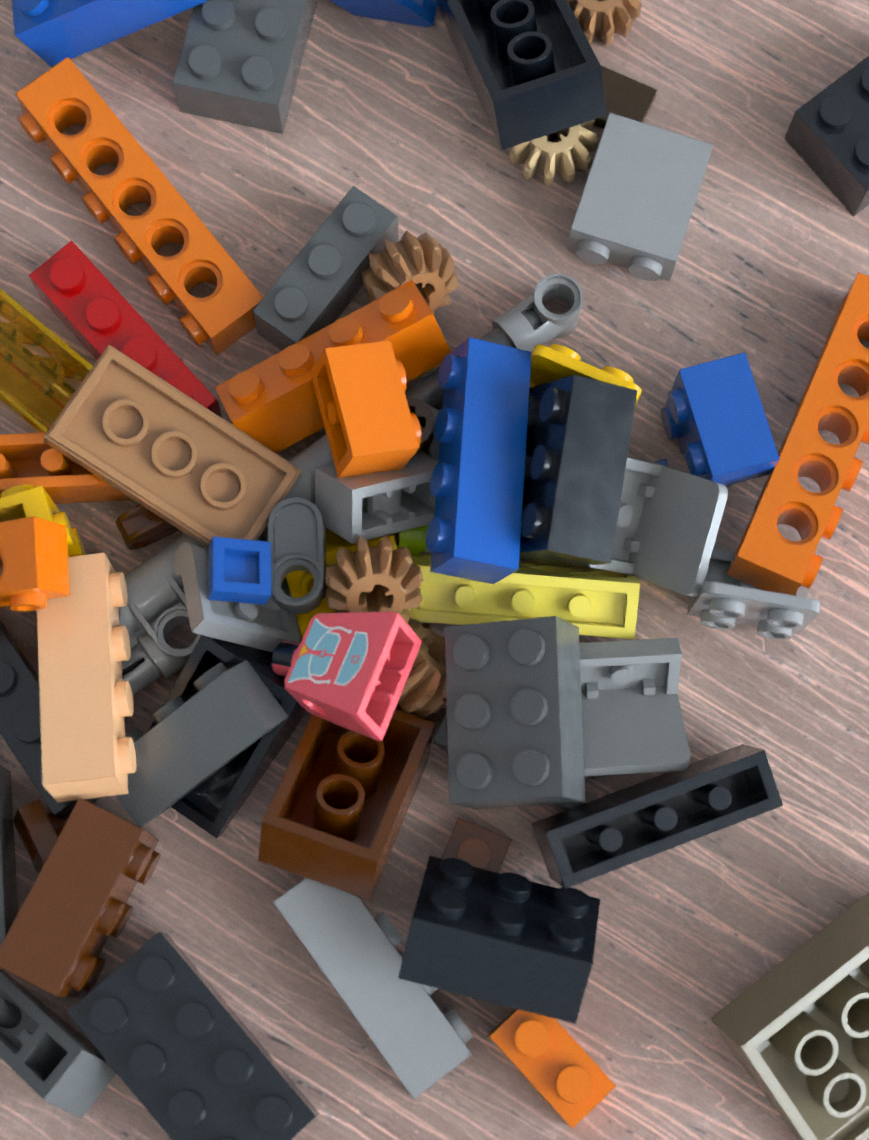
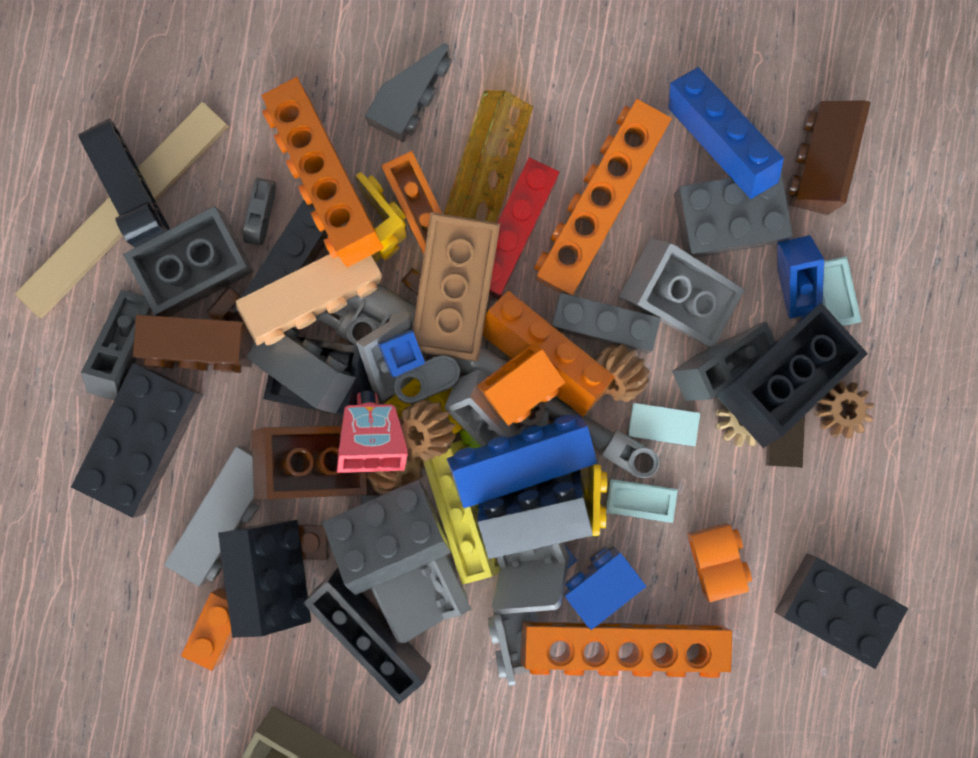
camera: 70 degrees right, 10 degrees up
light grey brick [567,113,714,281] -> none
none -> light aqua tile [606,479,678,523]
none -> light grey slope [618,238,745,348]
none -> light aqua tile [627,403,700,446]
none -> dark grey slope [672,322,775,401]
none -> orange brick [687,523,752,602]

